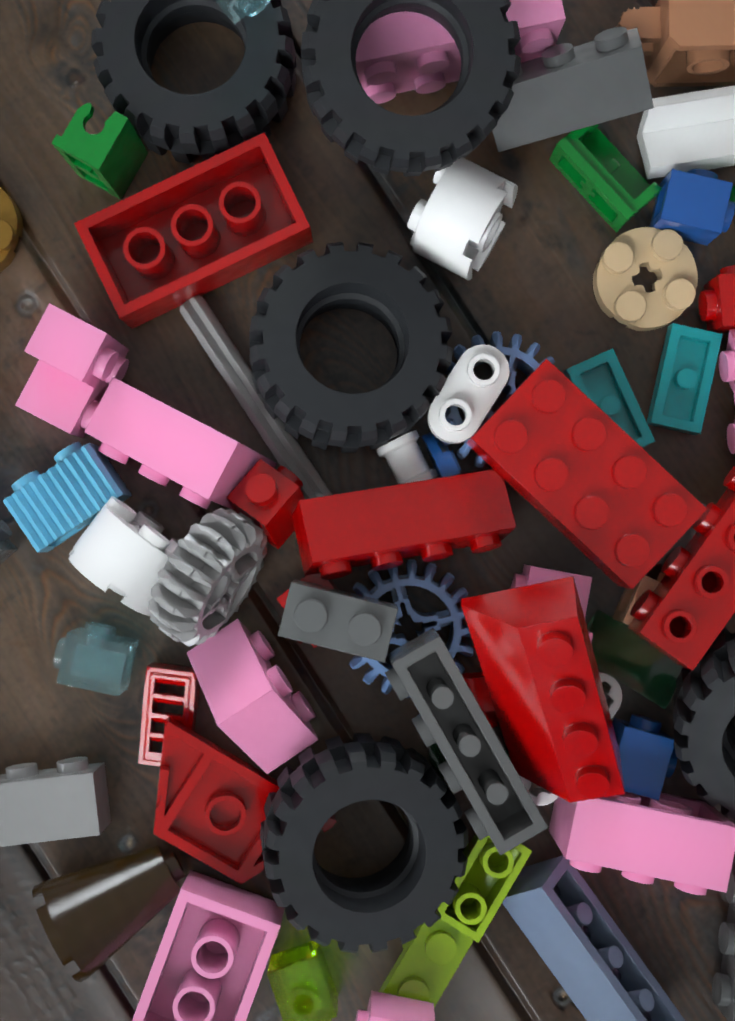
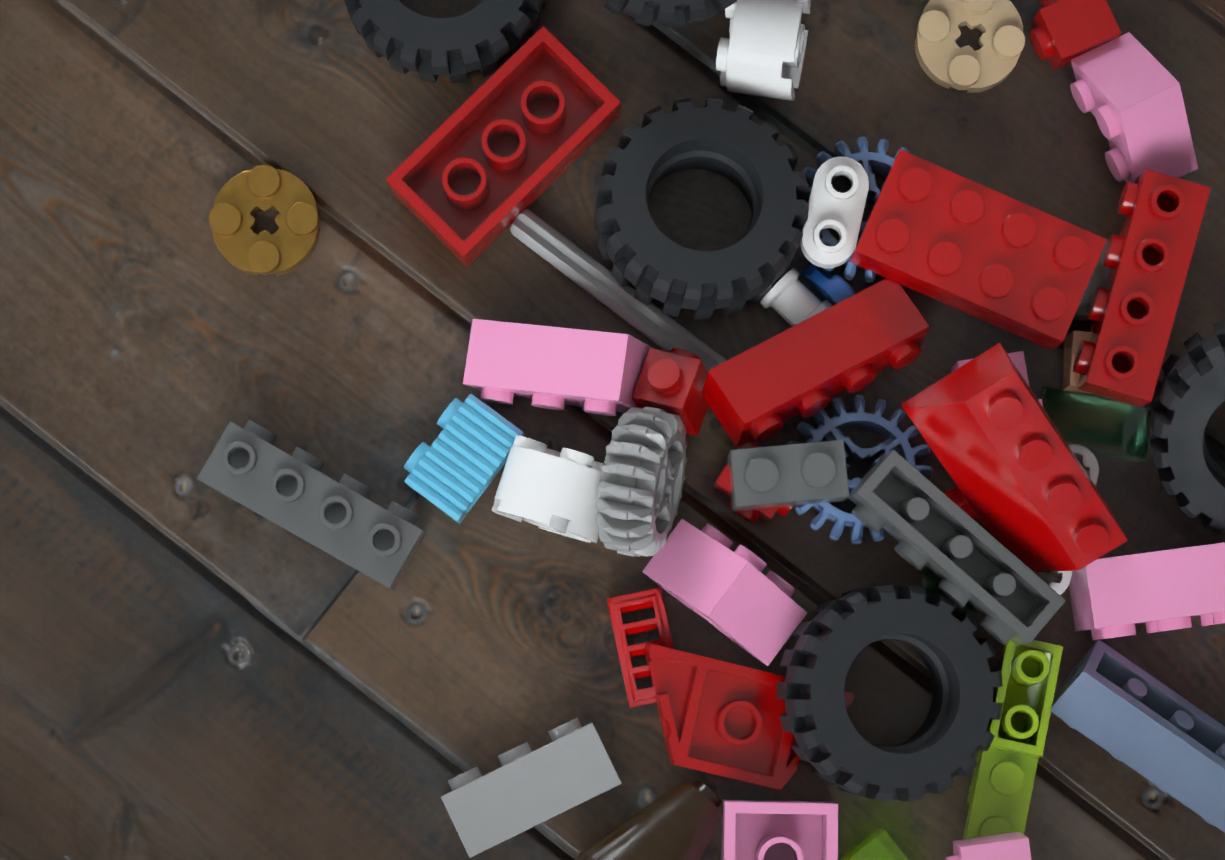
camera: 20 degrees left, 5 degrees down
bright pink brick [15,303,129,438] -> none
green hinge [52,103,148,200] -> none
clear light blue brick [53,622,139,696] -> none
teal plate [563,348,655,447] -> none
blue brick [612,714,678,801] -> none
teal plate [647,323,723,435] -> none

